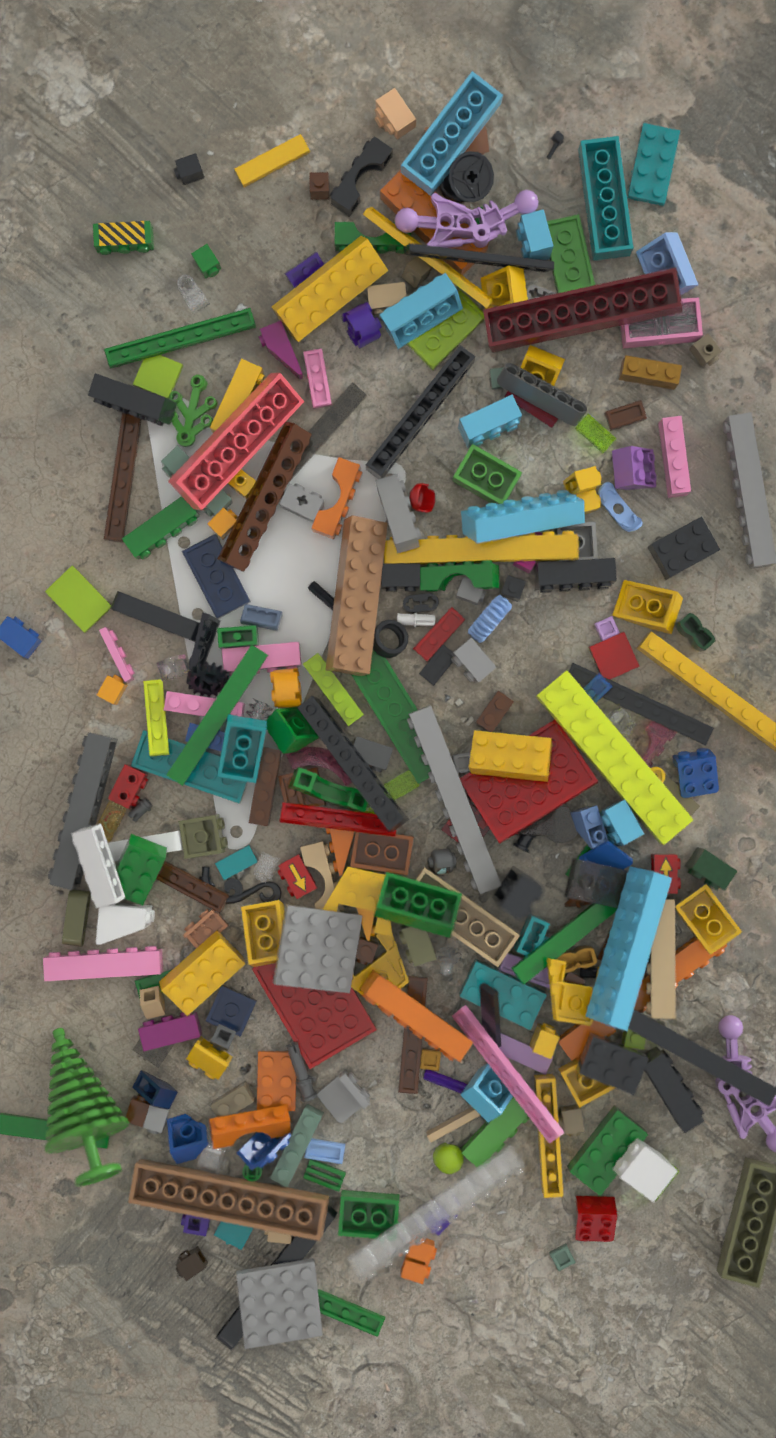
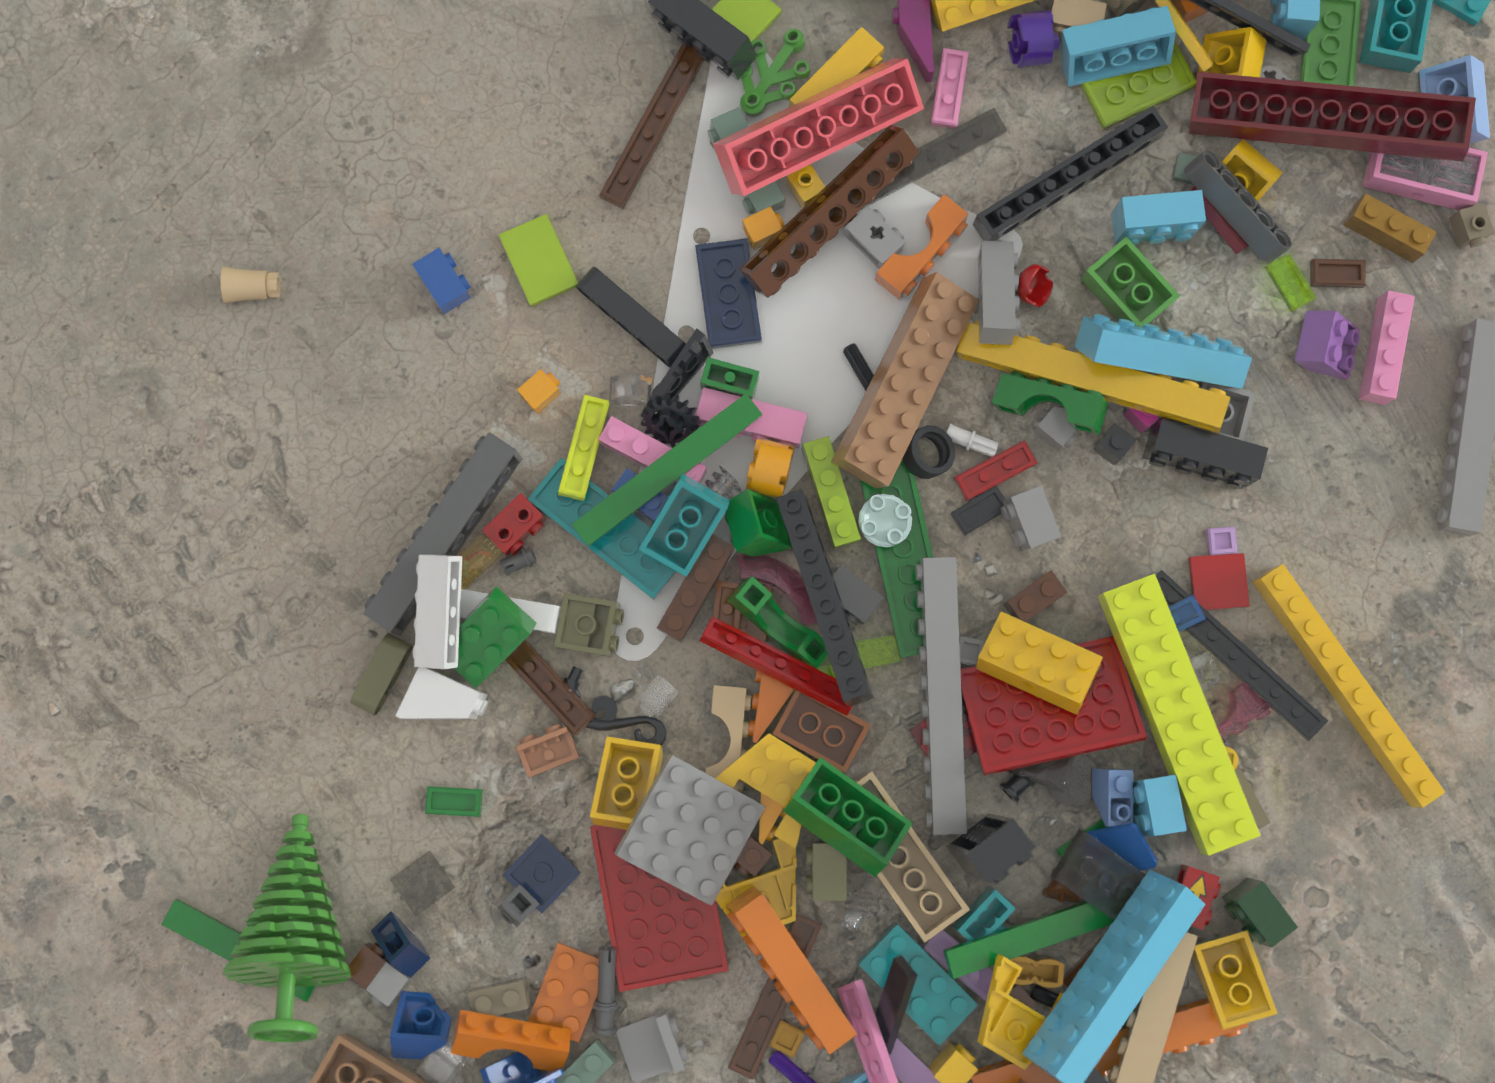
camera: 15 degrees right, 5 degrees down
bright pink brick [43,946,163,981] -> none
bright pink plate [99,627,135,683] -> none
green brick [122,496,200,560] -> none
magenta brick [138,1012,202,1052] -> none
tan brick [140,986,165,1019] -> none
yellow brick [159,930,245,1016] -> none
yellow slope [186,1036,233,1080] -> none
teal tile [215,845,258,880] -> none
sand blue plate [240,604,283,631] -> none
red brick [277,853,318,899] -> none
black brick [382,563,420,592] -> none
black beam [403,593,439,613] -> none
dark grey head [427,848,457,875] -> none
light blue gear [468,595,512,643] -> none
yellow brick [563,466,601,514] -> none
light blue piece [598,482,643,532] -> none
yellow slope [612,580,683,634] -> none
black brick [648,516,720,580] -> none
blue bracket [672,748,719,798] -> none
dark green brick [675,613,716,652] -> none
none -> light aqua dish [858,494,912,547]

